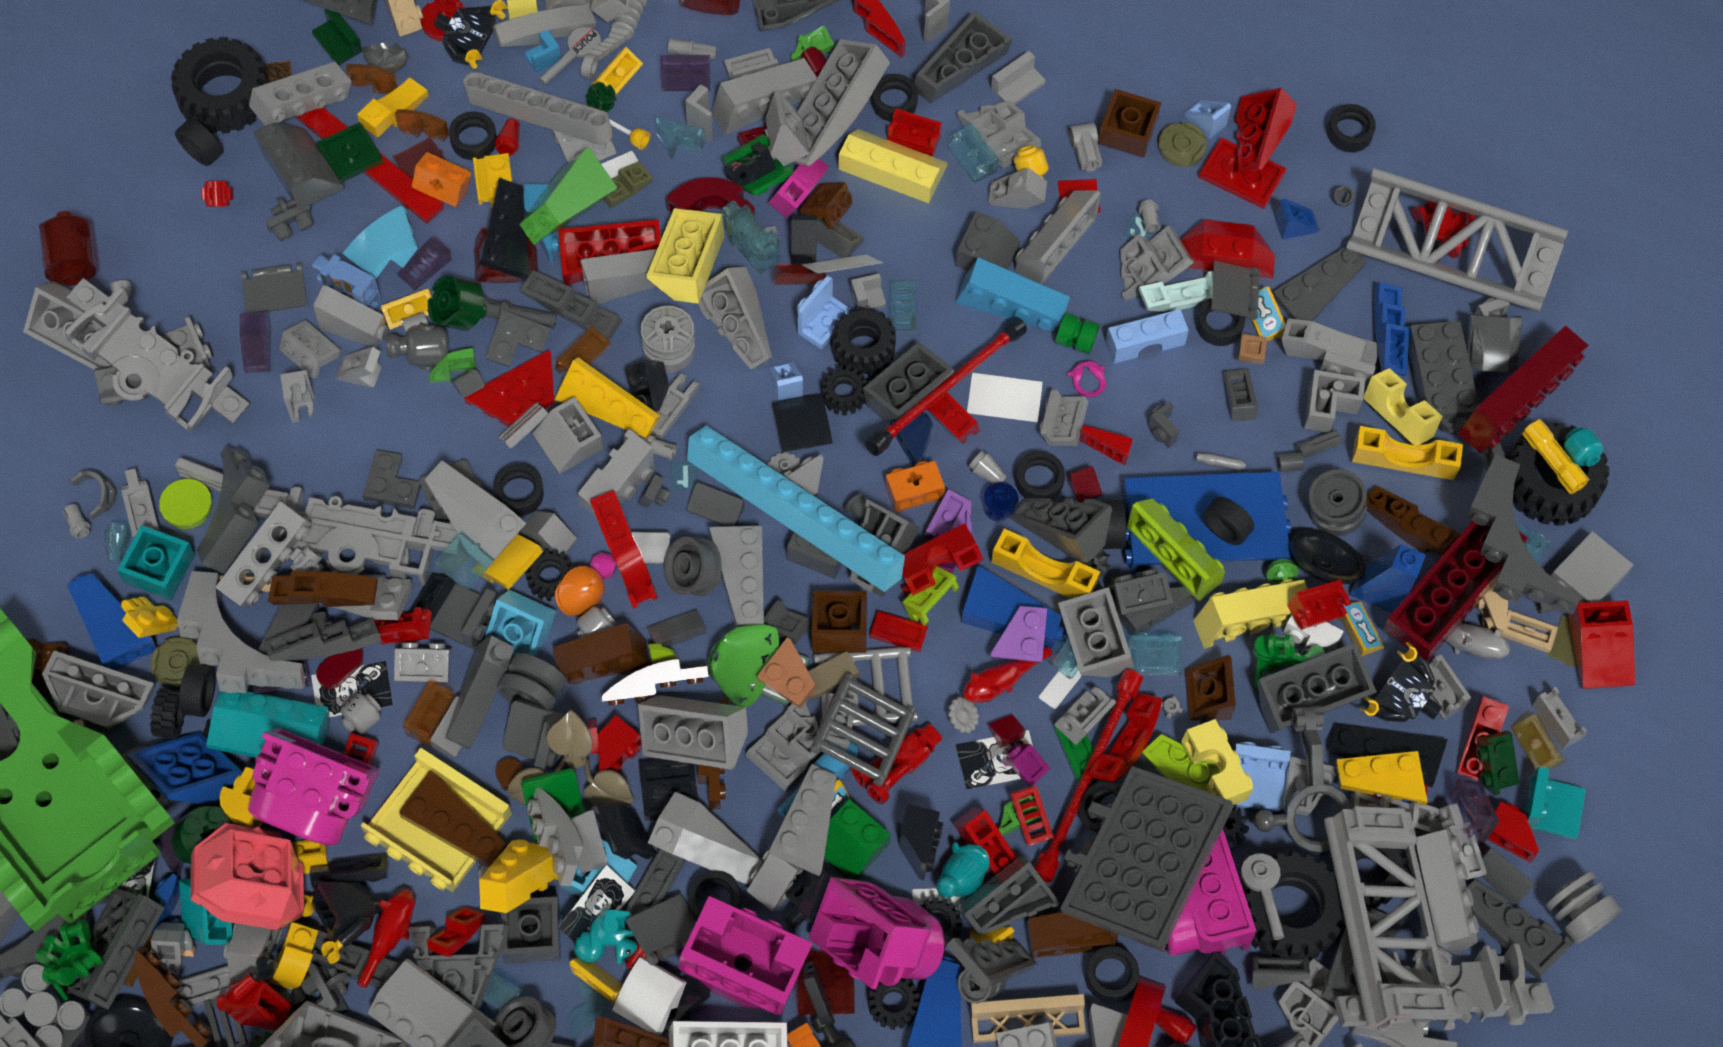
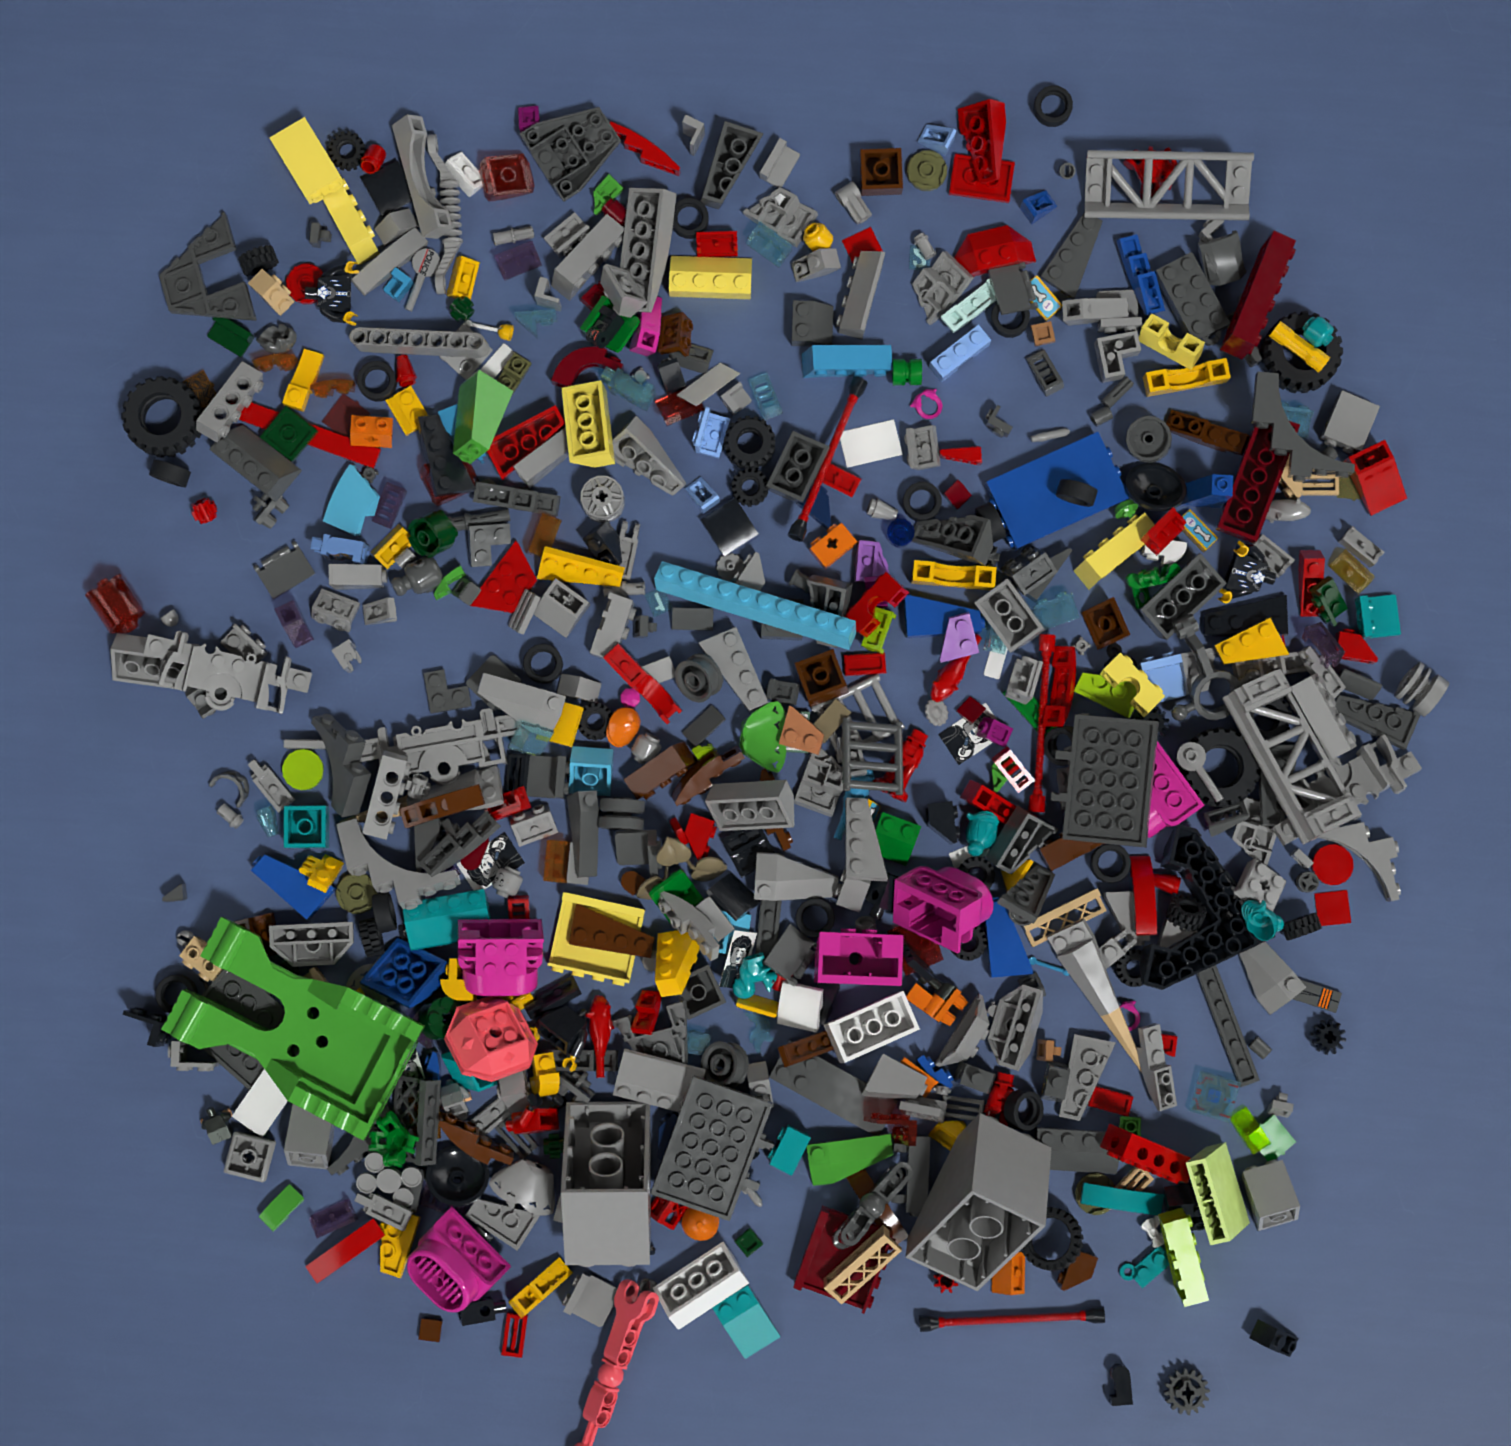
camera: 20 degrees left, 20 degrees up
lime slope [1127,498,1225,601] -> none
none -> dark grey piece [361,466,379,483]

